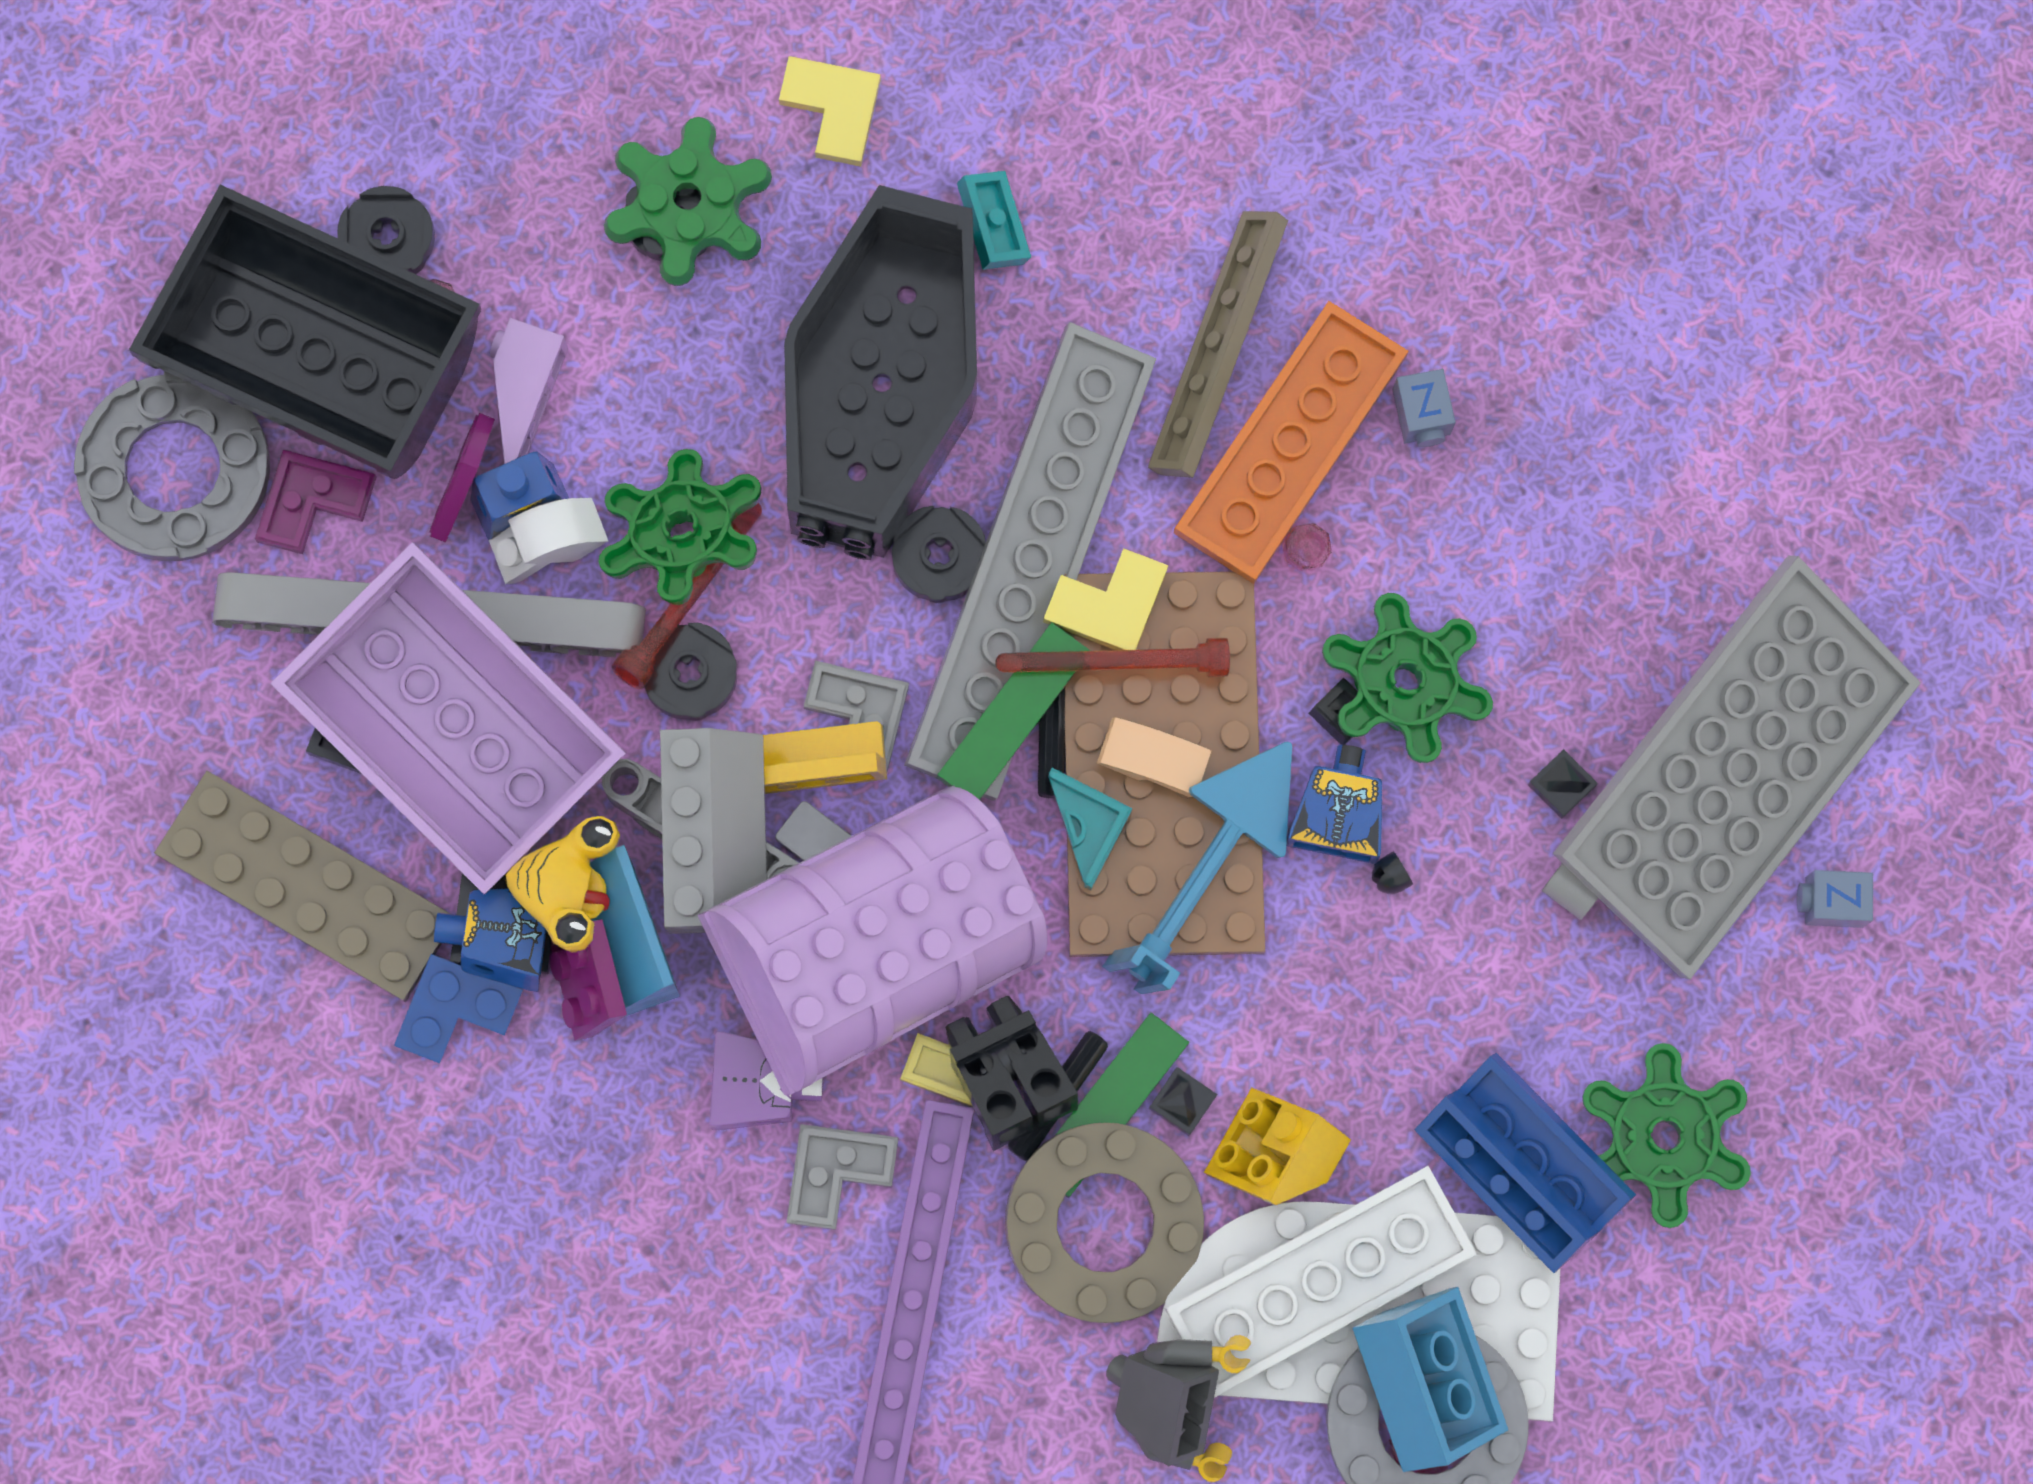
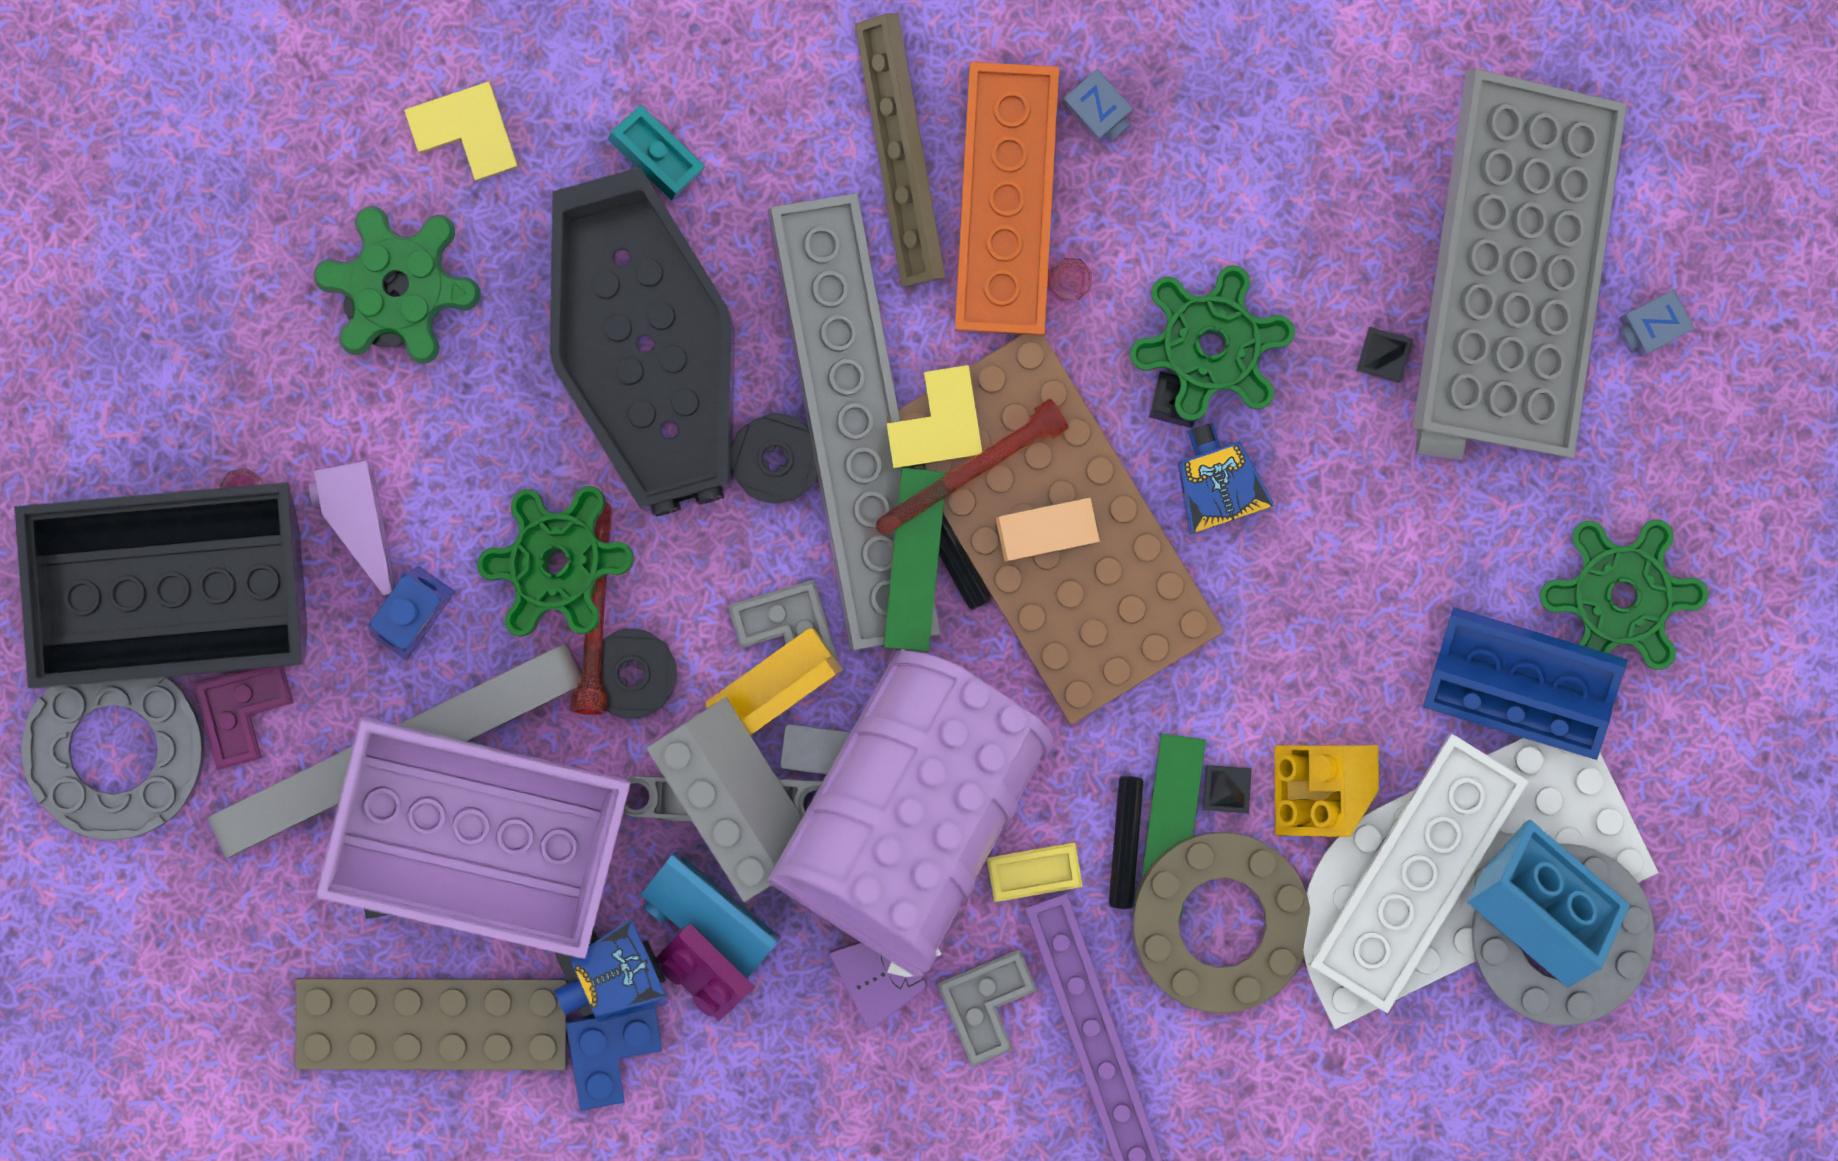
camera: 20 degrees left, 10 degrees up
black plate [337,186,435,274] -> none
magenta tile [429,413,495,543] -> none
white brick [489,498,608,584] -> none
yellow head [506,816,620,952] -> none
black hips [945,996,1078,1151] -> none
teal tile [1048,768,1133,890] -> none
dark azure piece [1102,741,1292,994] -> none
dark grey torso [1106,1335,1251,1482] -> none
black hinge [1372,851,1413,895] -> none

